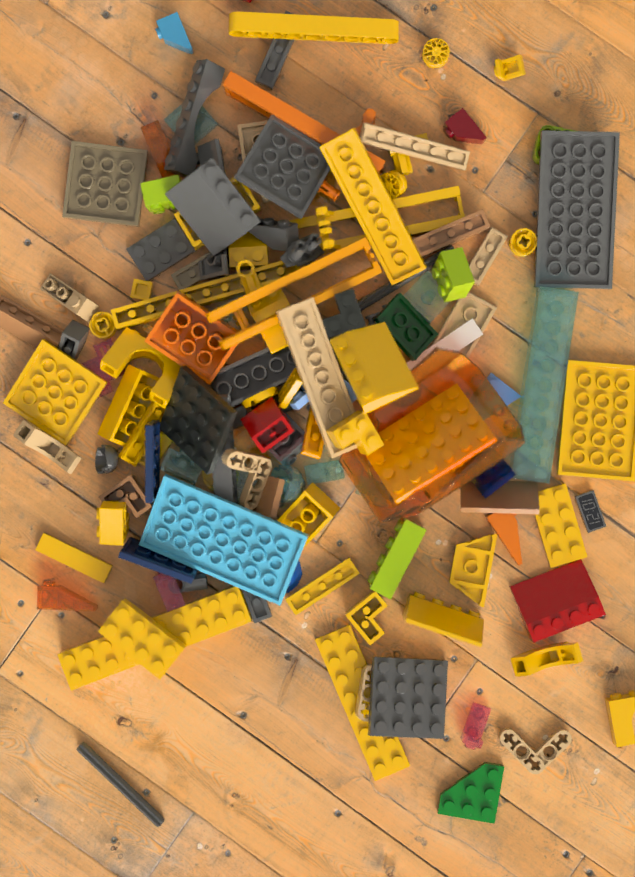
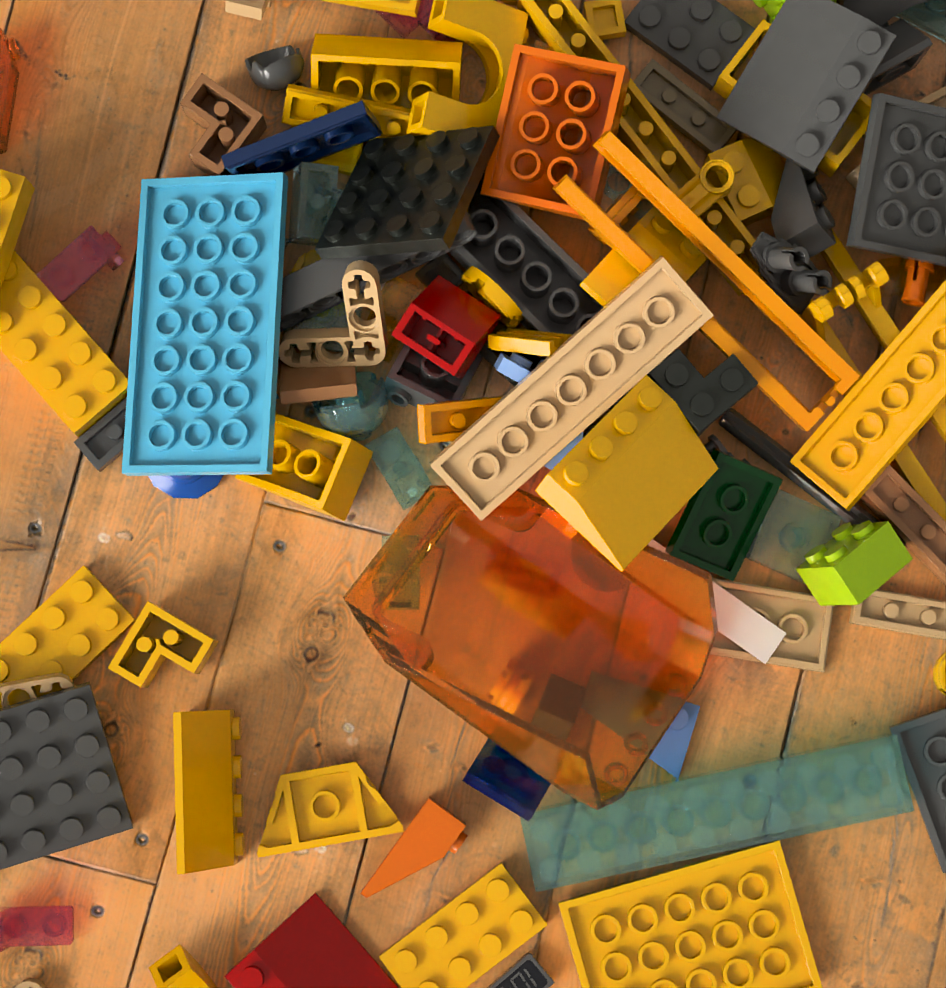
camera: 65 degrees right, 5 degrees down
yellow tile [35,533,113,583] -> none
yellow brick [96,501,129,546] -> none
dark blue tile [118,537,198,584] -> none
dark grey piece [168,573,208,594] -> none
dark grey slope [199,247,230,280] -> none
yellow plate [285,557,360,616] -> none
yellow brick [326,410,384,455] -> none
light orange plate [366,383,497,504] -> none
lime brick [367,518,427,599] -> none
medium nougat tile [460,480,540,514] -> none

